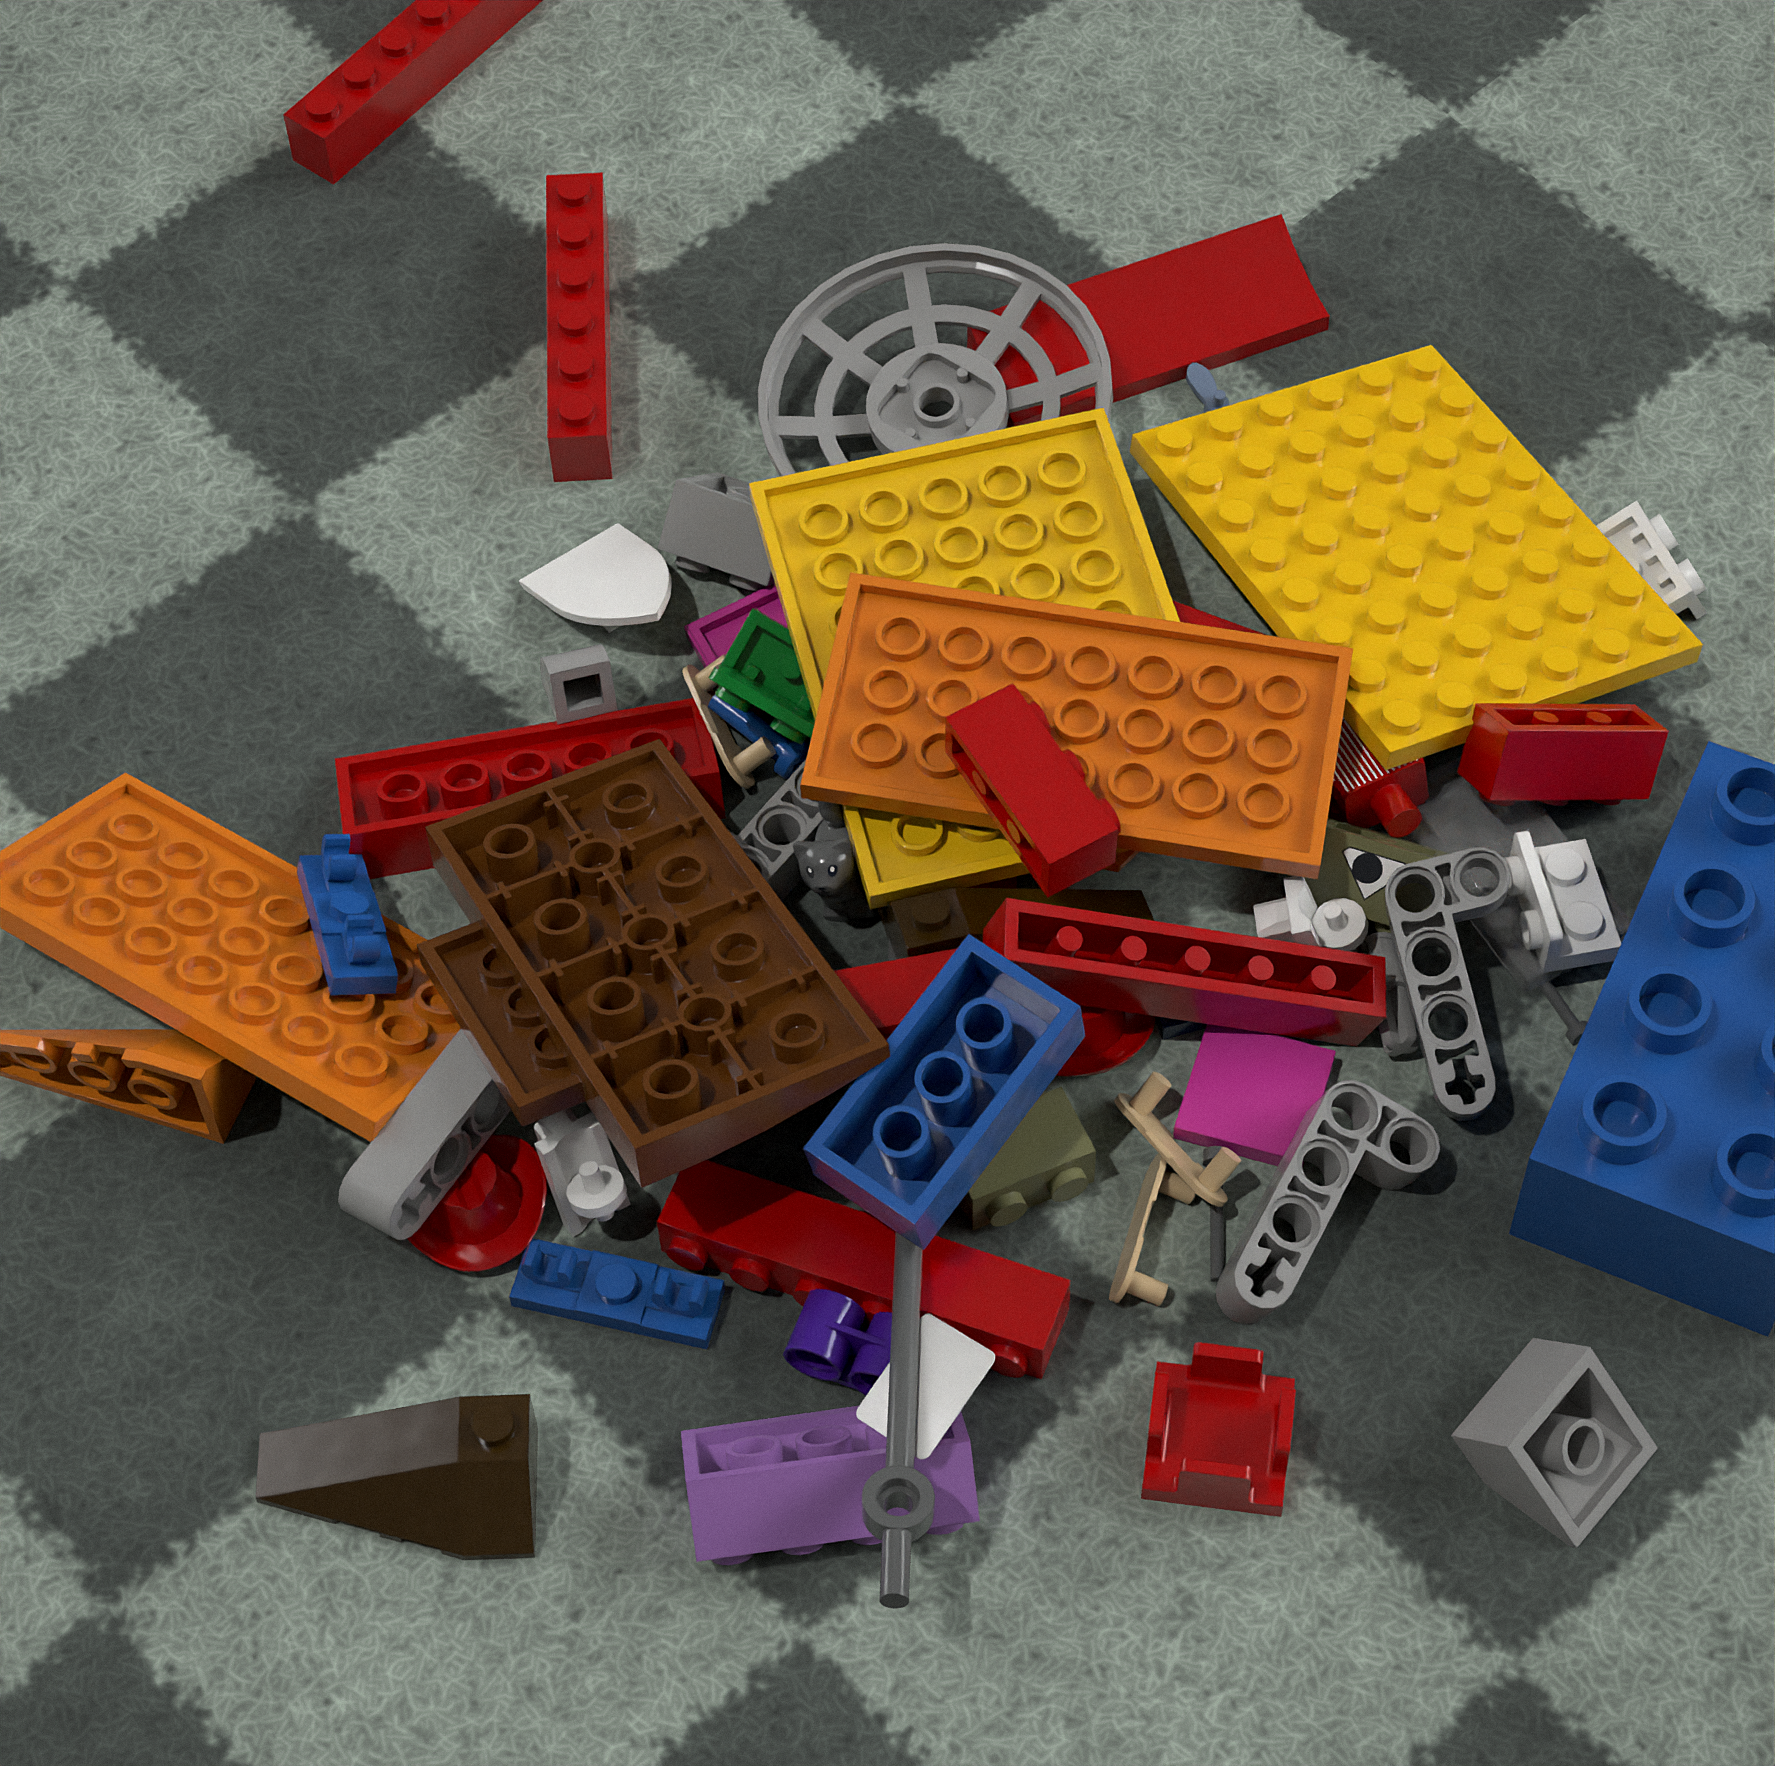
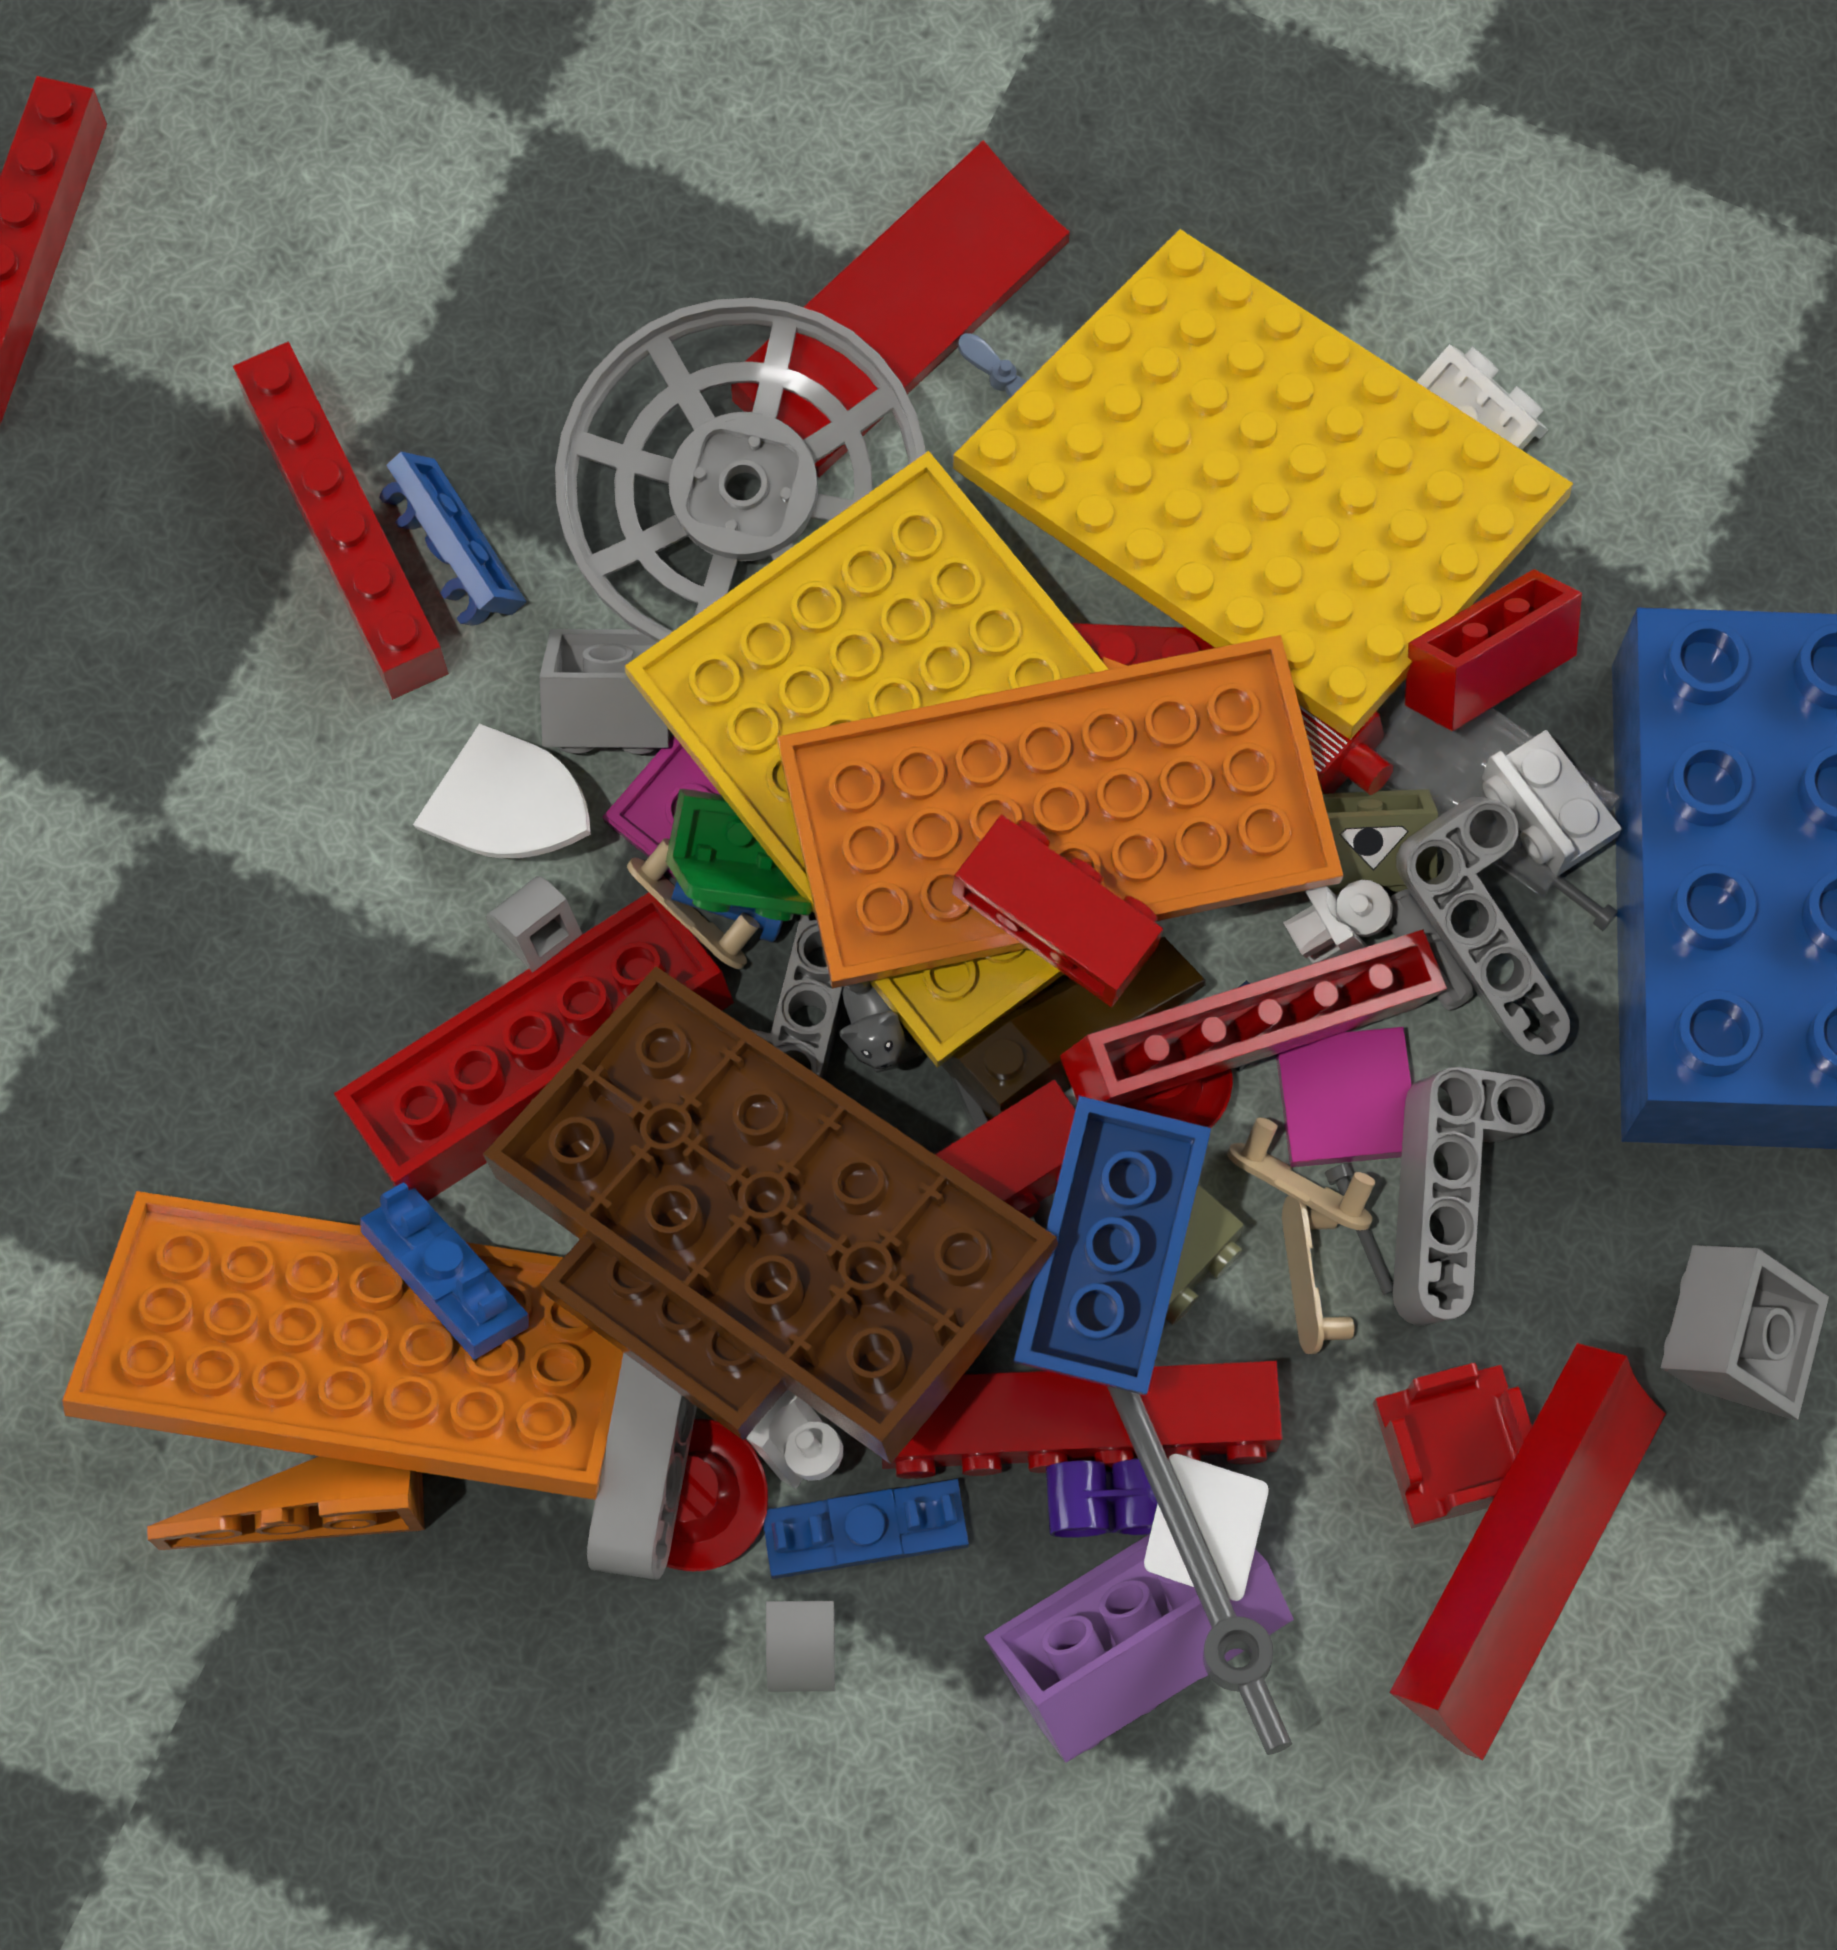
camera: 25 degrees left, 15 degrees up
dark brown wedge [256,1394,538,1560] -> none
none -> blue plate [379,452,527,626]
none -> light grey brick [766,1601,835,1692]
none -> red arch [1389,1343,1666,1761]

